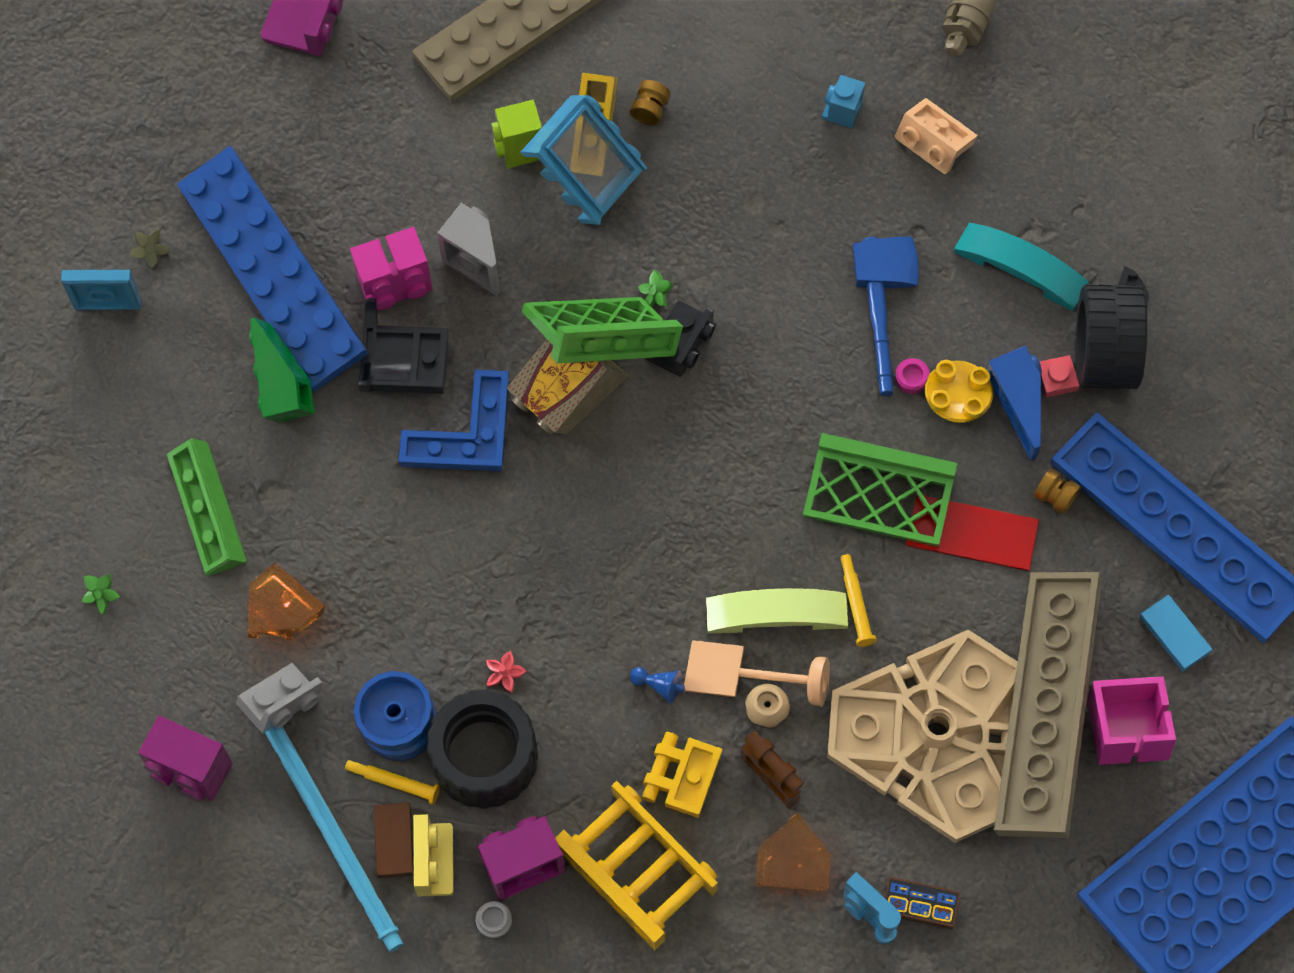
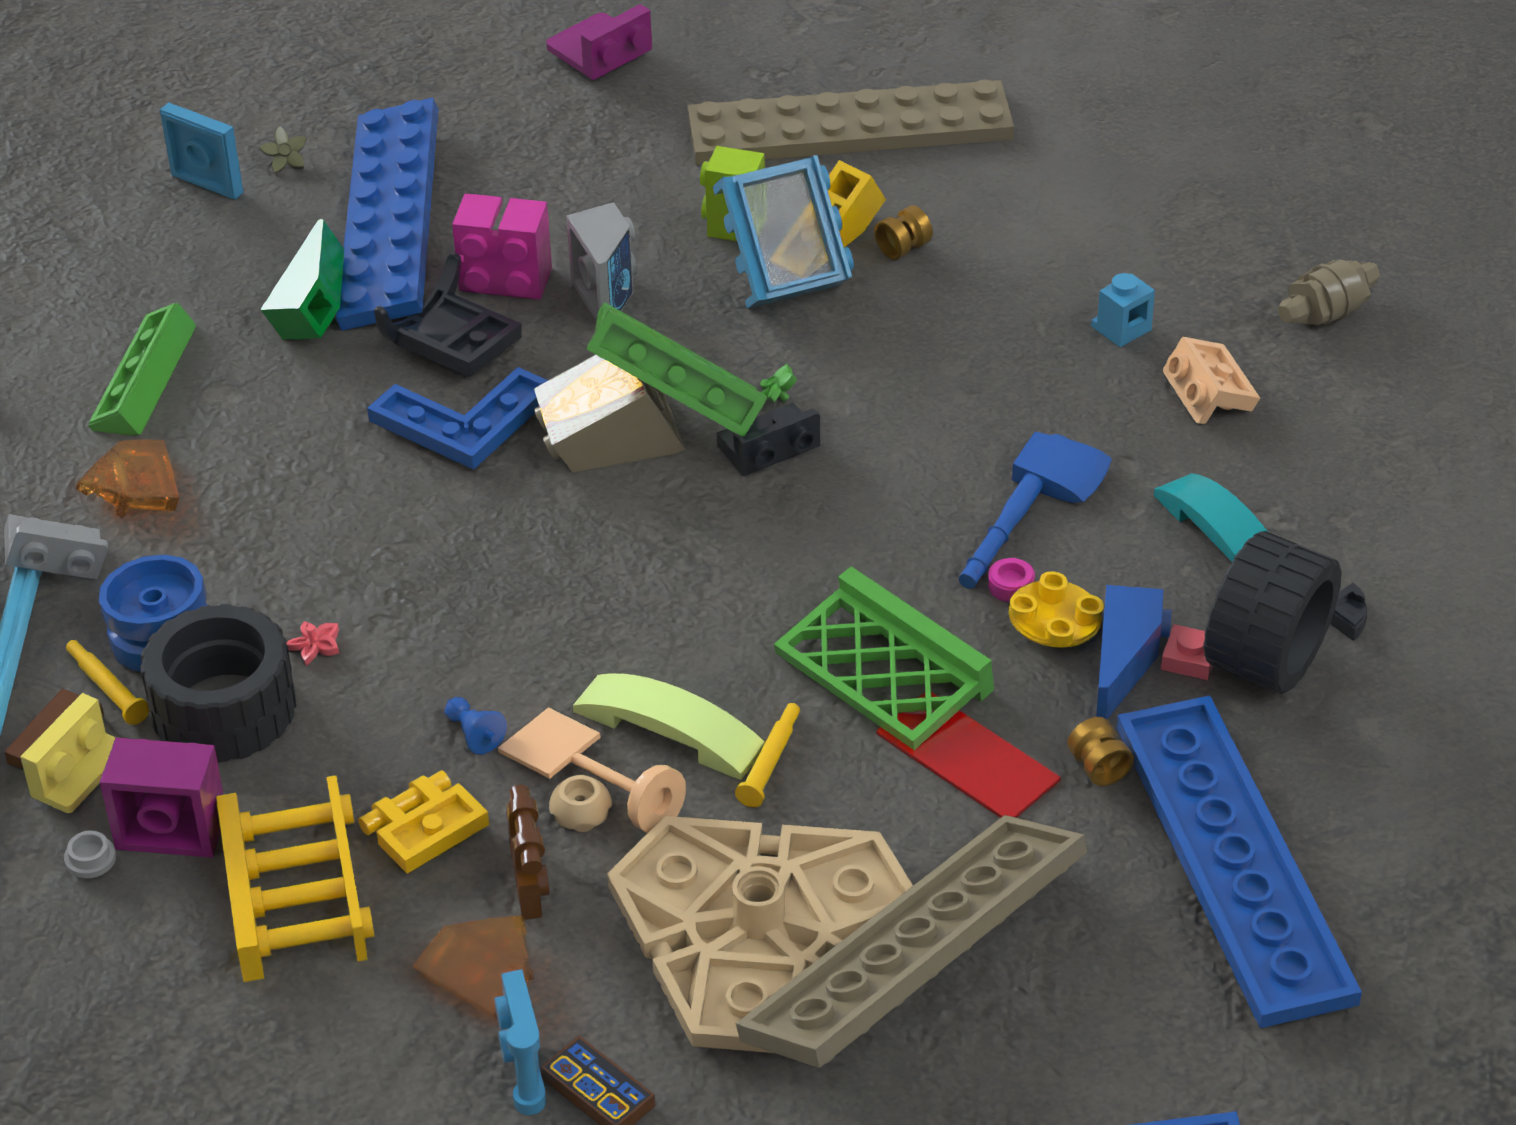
camera: 30 degrees right, 25 degrees down
dark pink piece [1087,676,1176,765] -> none
dark azure tile [1139,595,1213,672] -> none

